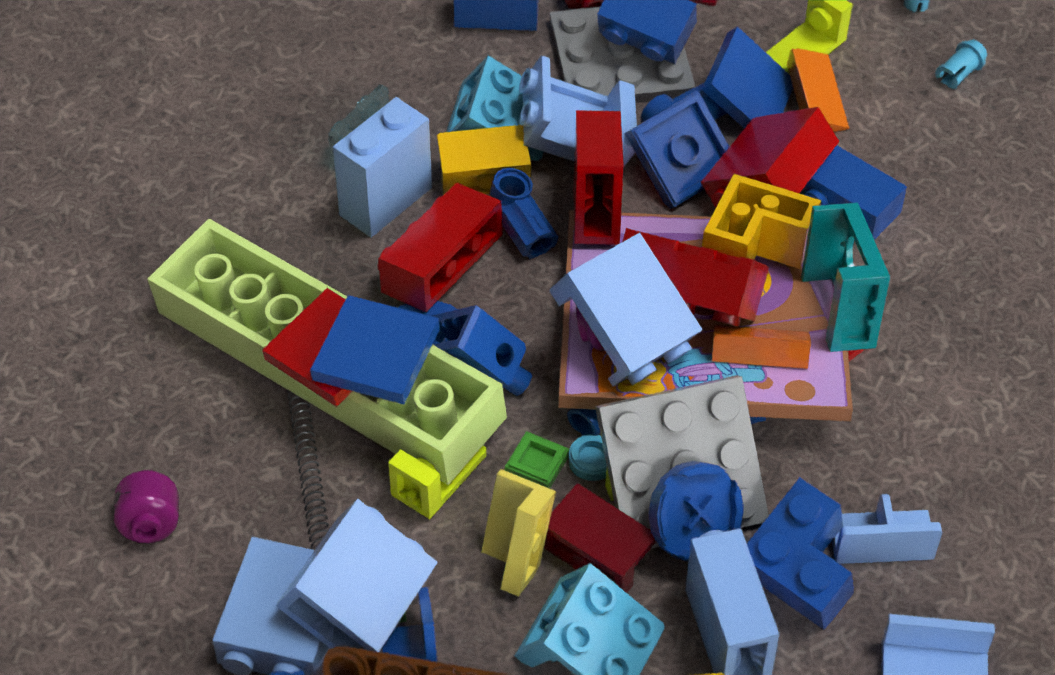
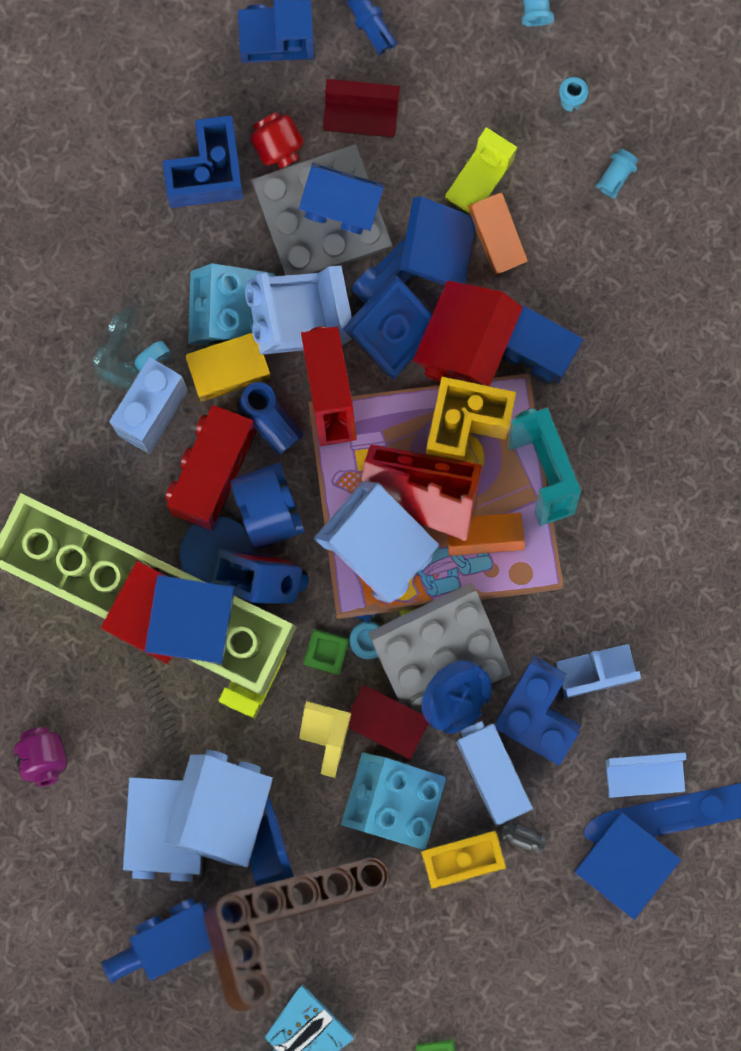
camera: 10 degrees left, 30 degrees up
none -> blue brick [230,462,305,550]

